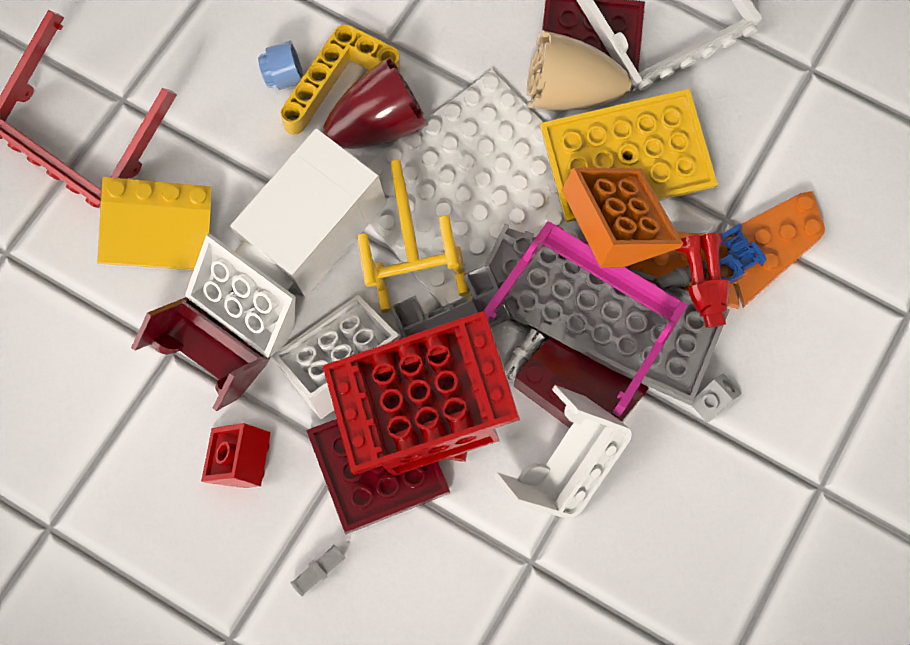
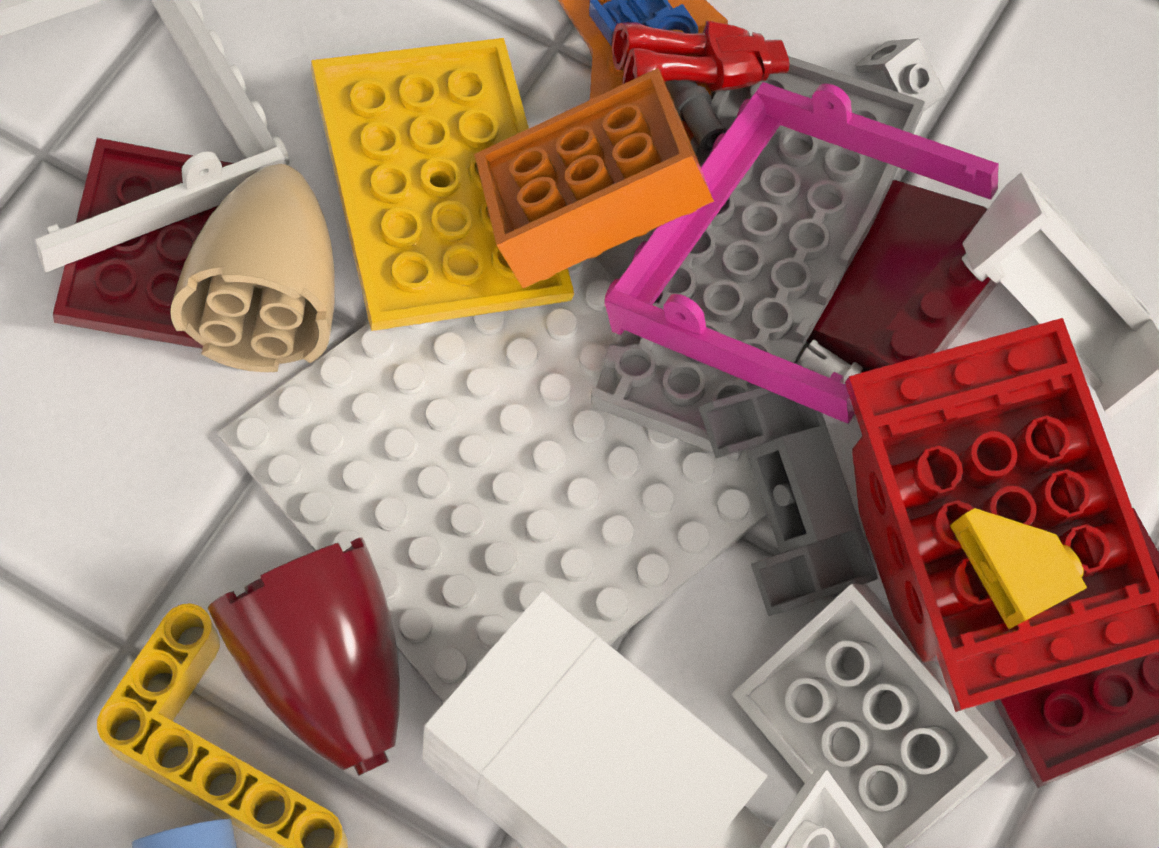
camera: 90 degrees left, 5 degrees down
yellow piece [357,160,469,313] -> none
none -> yellow slope [950,508,1087,629]

